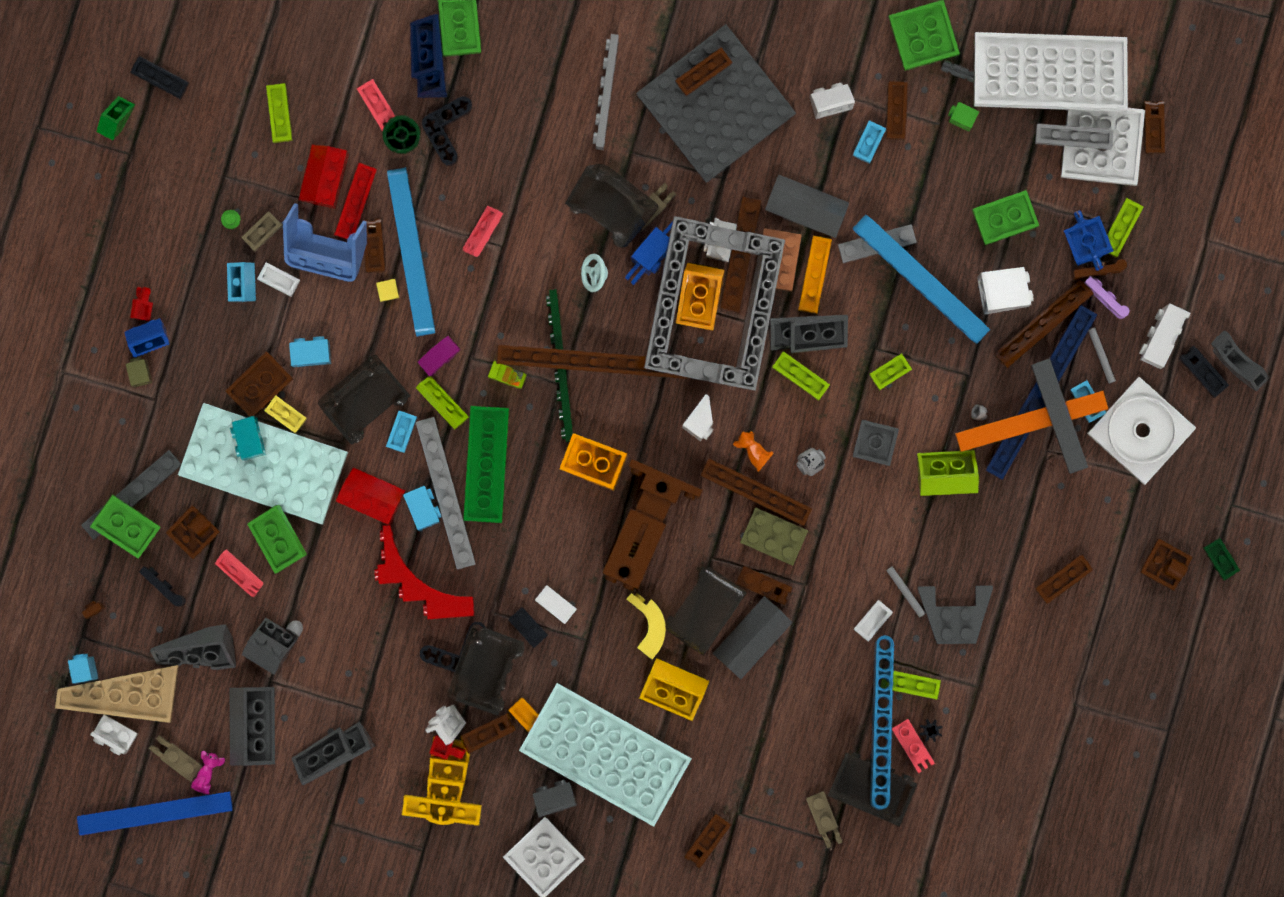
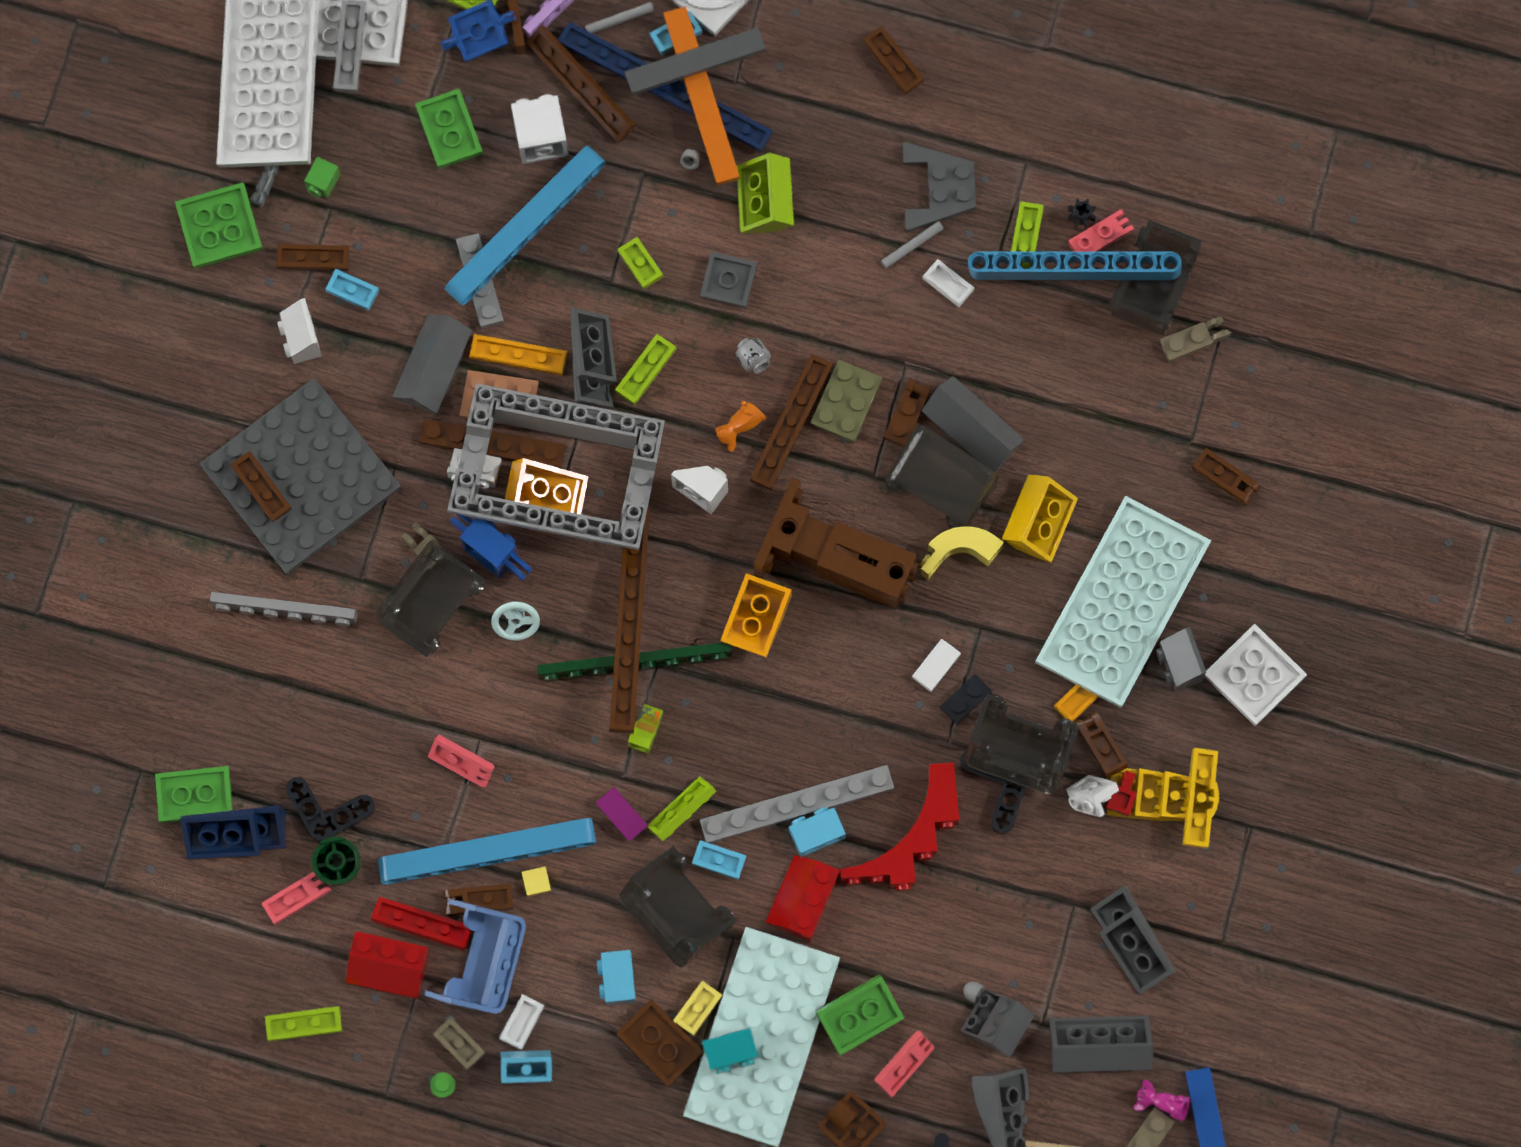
camera: 90 degrees left, 10 degrees down
green plate [463,406,509,523] -> none

